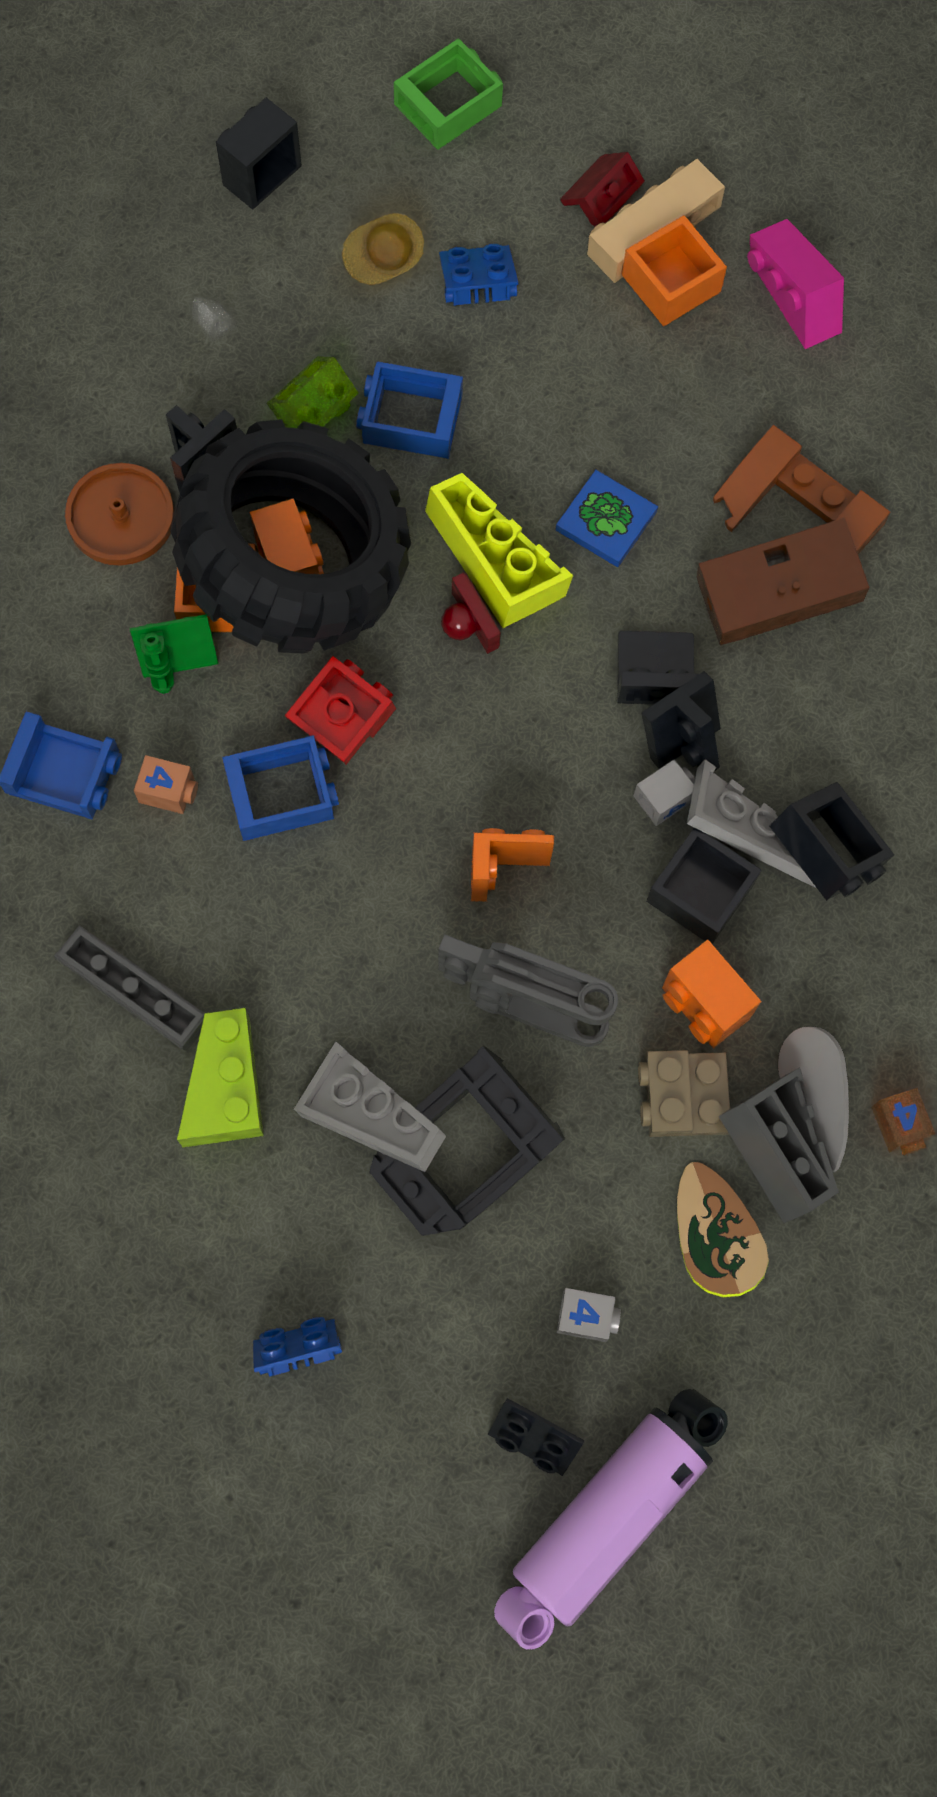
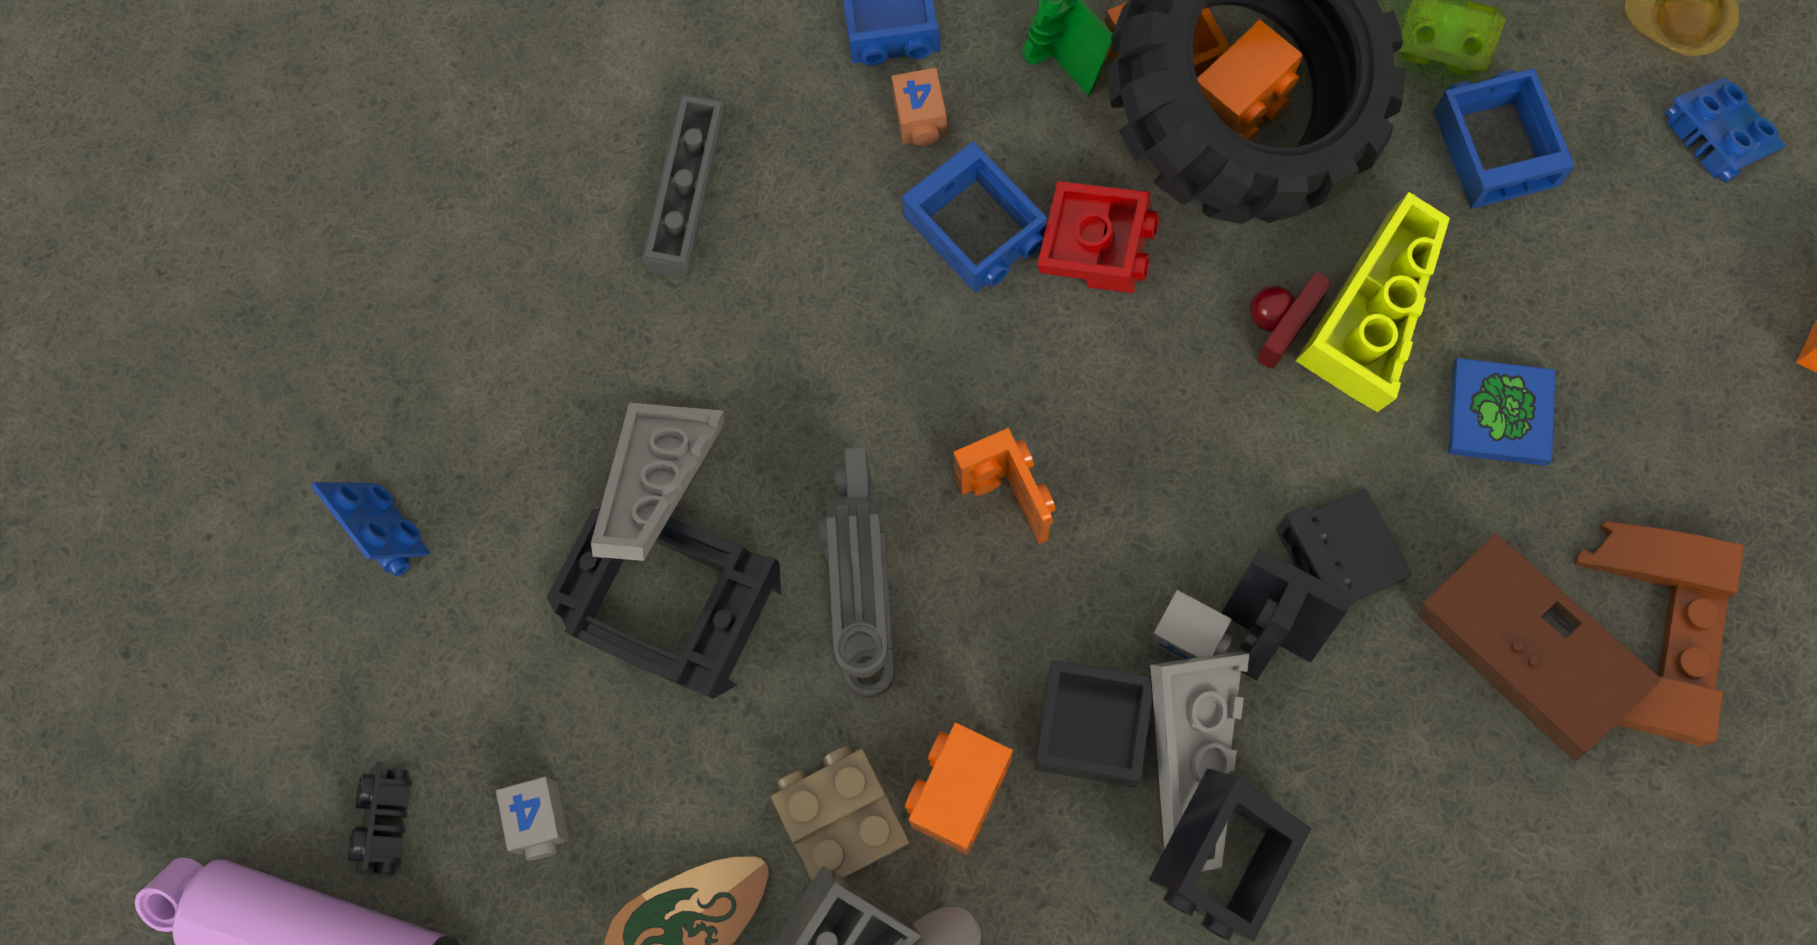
camera: 75 degrees right, 0 degrees up
lime wedge [177,1008,264,1147] -> none

